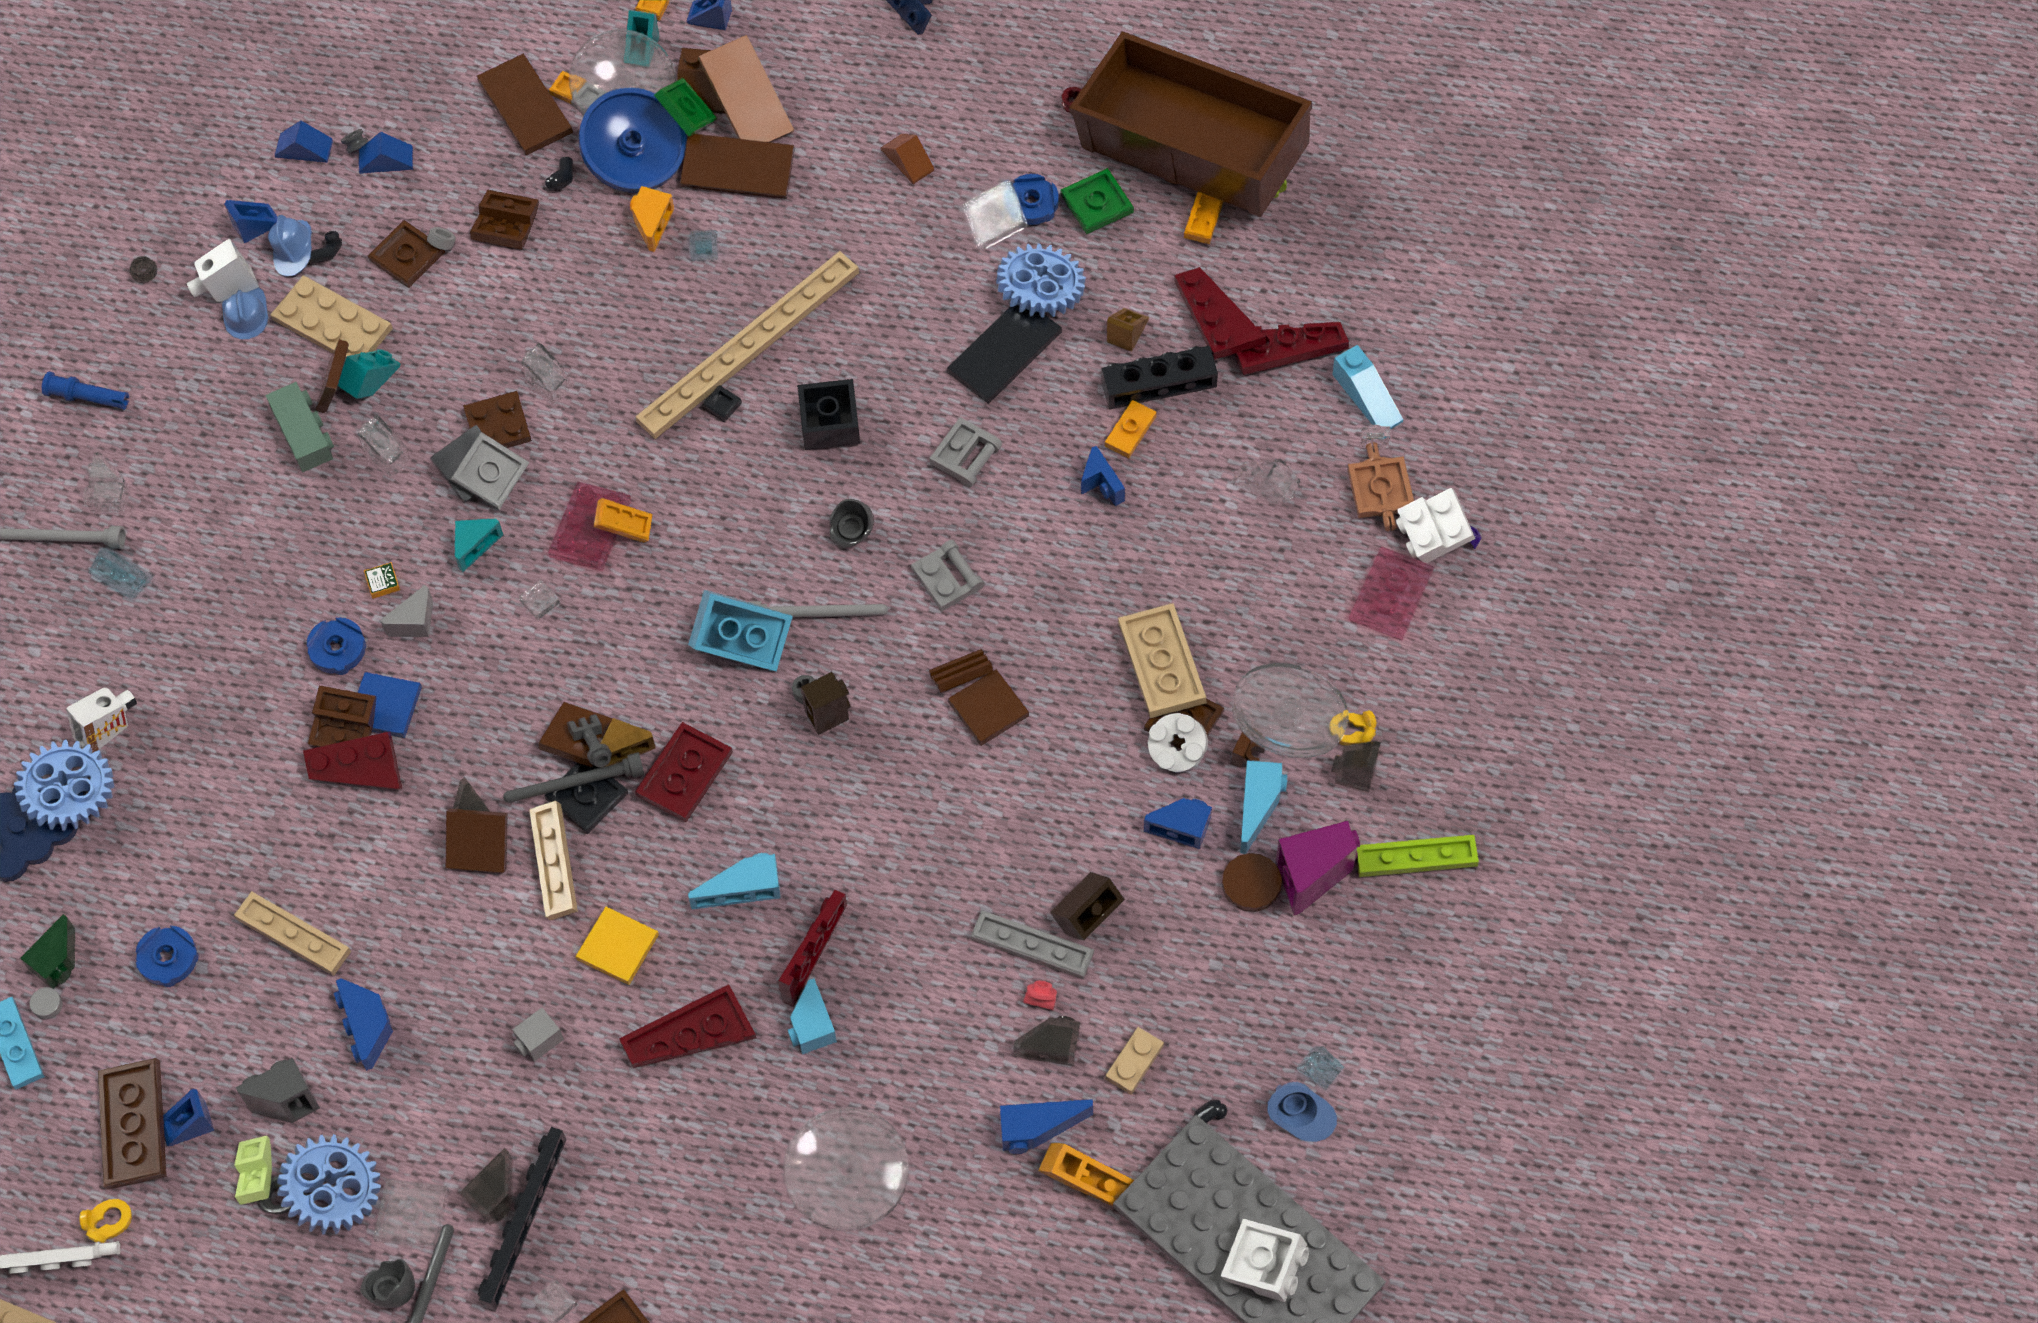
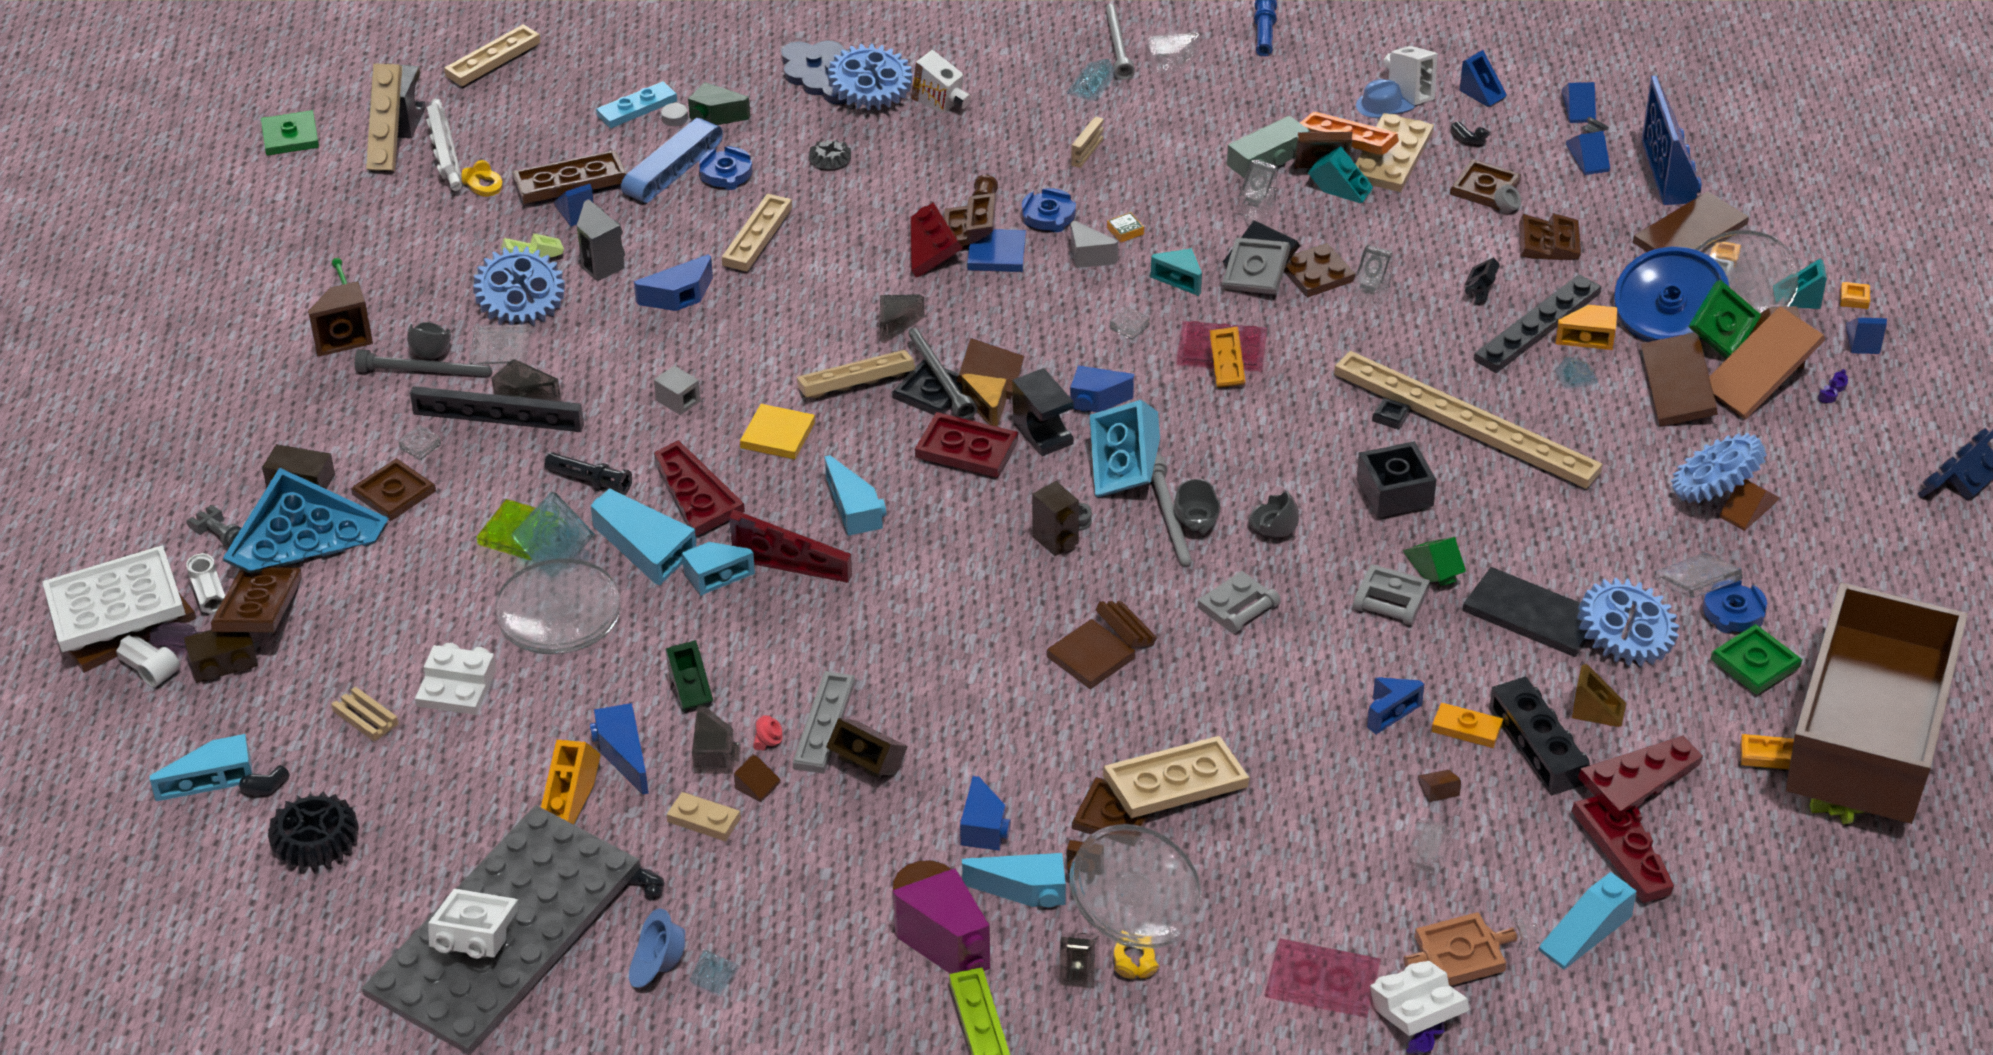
camera: 80 degrees right, 20 degrees down
clear smoke plate [130,256,158,283] -> none
medium blue piece [268,215,312,277] -> none
reddish brown tile [445,808,508,873] -> none
black arm [545,157,573,191] -> none
dark grey hinge [567,714,612,767] -> none
white plate [1148,713,1208,773] -> none
none -> white plate [415,643,496,715]
none -> clear neon green plate [476,499,560,561]
none -> clear light blue plate [511,492,595,578]
none -> black pin [544,452,632,496]
none -> medium azure slope [590,488,697,586]
none -> medium blue beam [621,118,723,203]
none -> dark green slope [665,640,714,710]
none -> reddish brown slope [734,754,781,802]
none -> dark grey gear [809,139,851,169]
none -> reddish brown bush [972,175,998,196]
none -> black piece [1012,368,1074,457]
none -> blue slope [1070,365,1134,413]
none -> tan tile [1071,116,1104,168]
none -> dark grey hair [1174,479,1221,535]
none -> orange plate [1300,111,1399,155]
none -> green slope [1403,537,1466,586]
none -> reddish brown slope [1418,769,1461,802]
none -> black plate [1465,257,1500,305]
none -> black plate [1474,274,1601,373]
none -> blue slope [1642,75,1702,205]
none -> light blue gear [1671,433,1767,503]
none -> dark purple piece [1818,369,1848,403]

